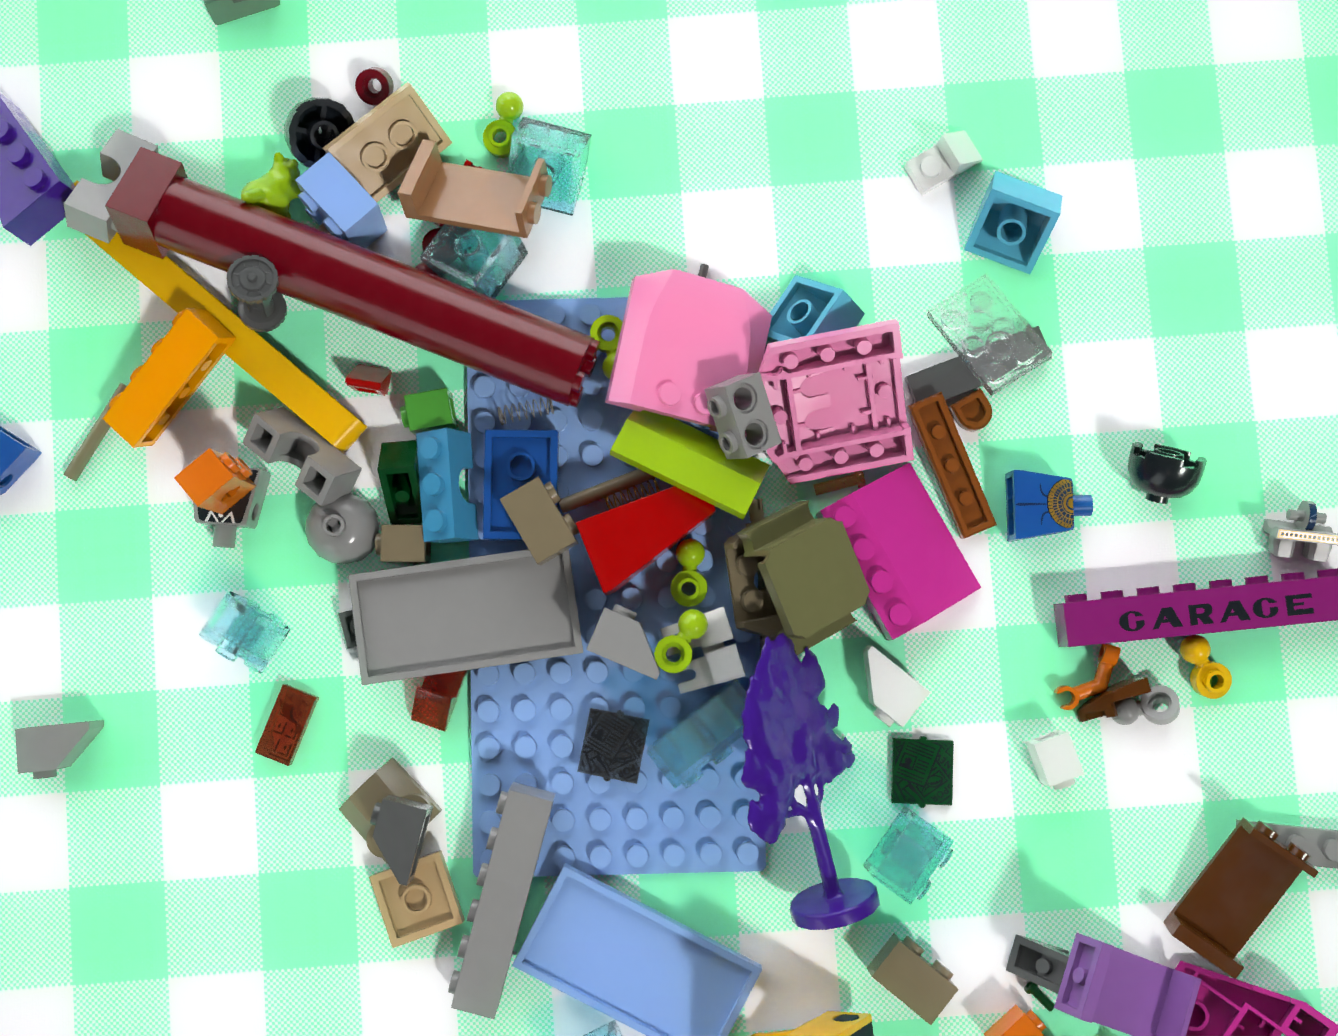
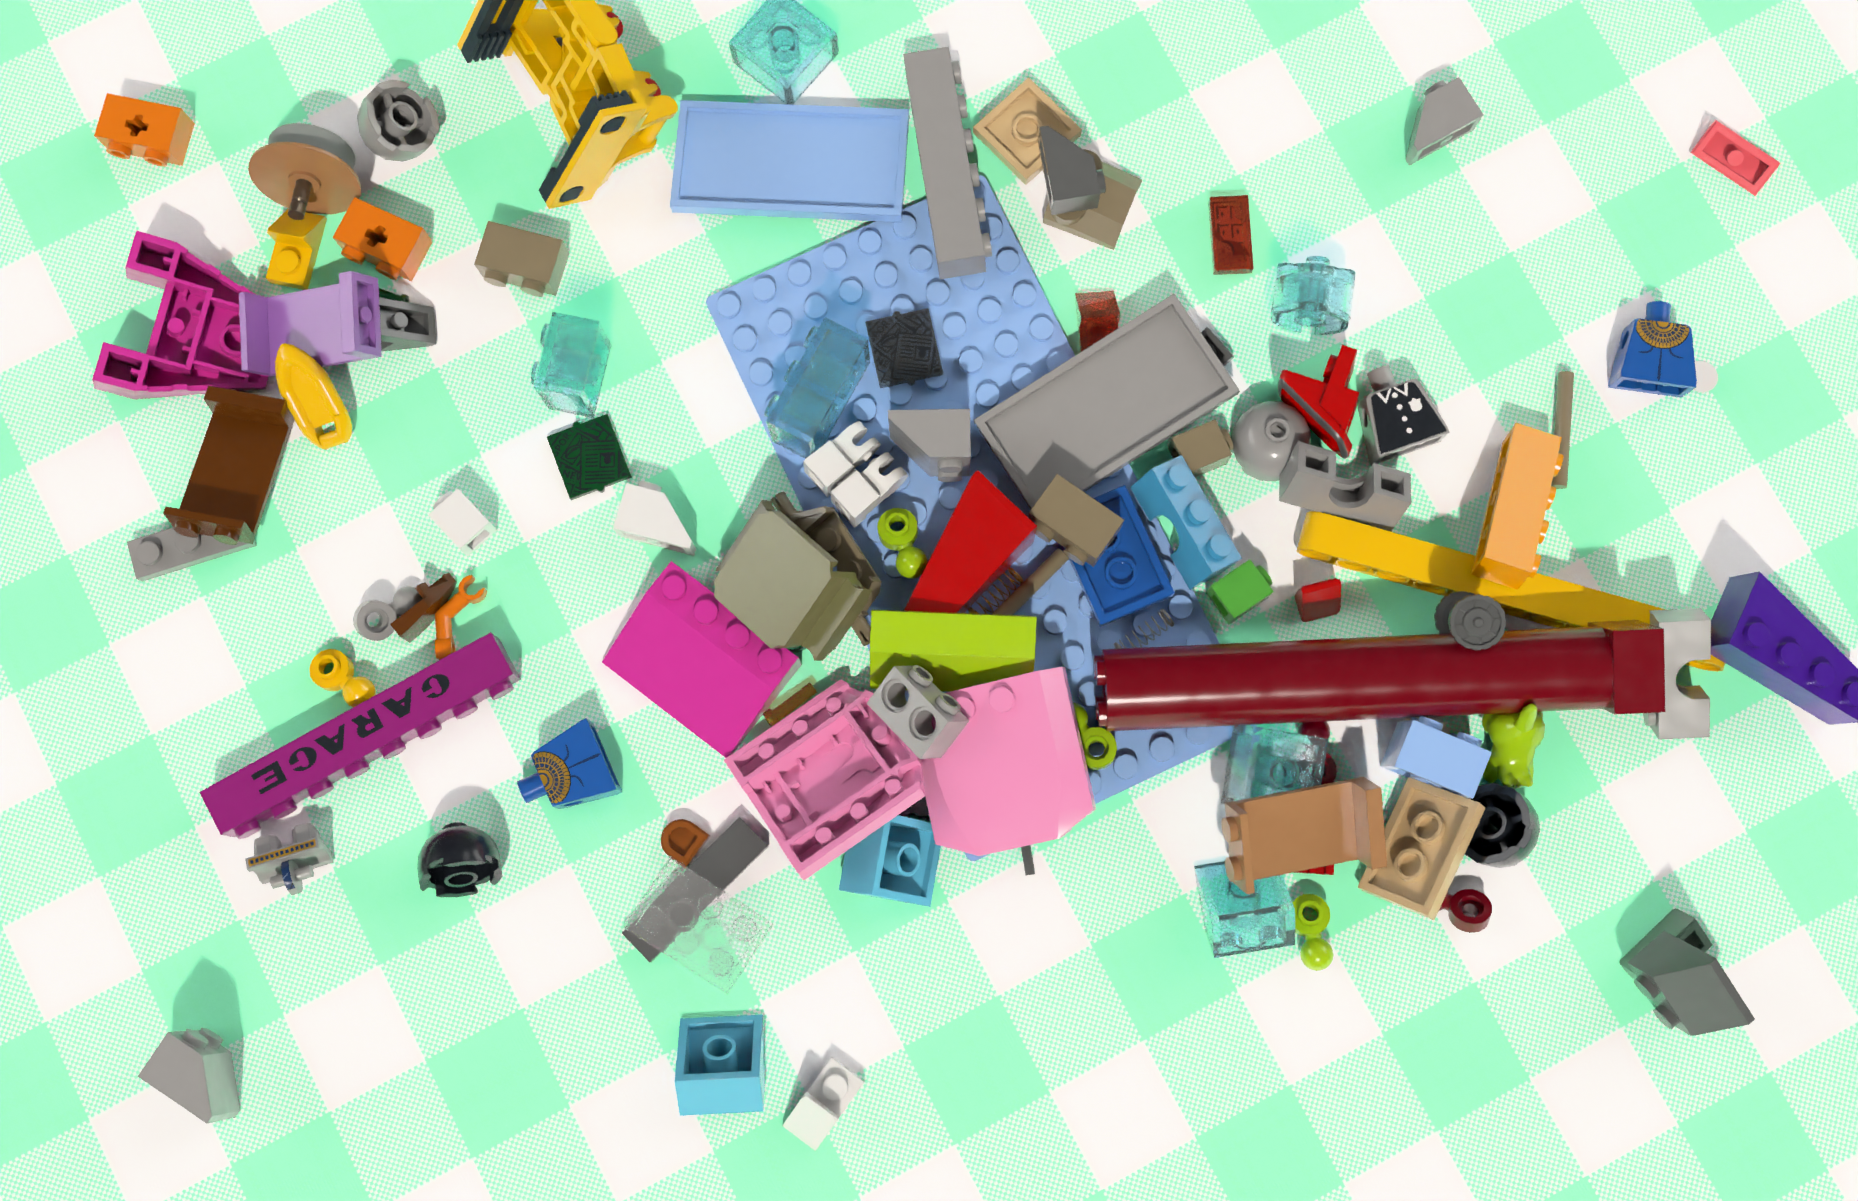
camera: 155 degrees right, 5 degrees down
orange brick [174,448,256,514] -> none
dark green slope [377,440,422,525] -> none
lime plate [654,609,708,673] -> none
dark purple plant [741,633,880,930] -> none
dark orange tile [906,392,997,539] -> none
none -> yellow piece [275,343,352,450]
none -> red piece [1278,345,1360,459]

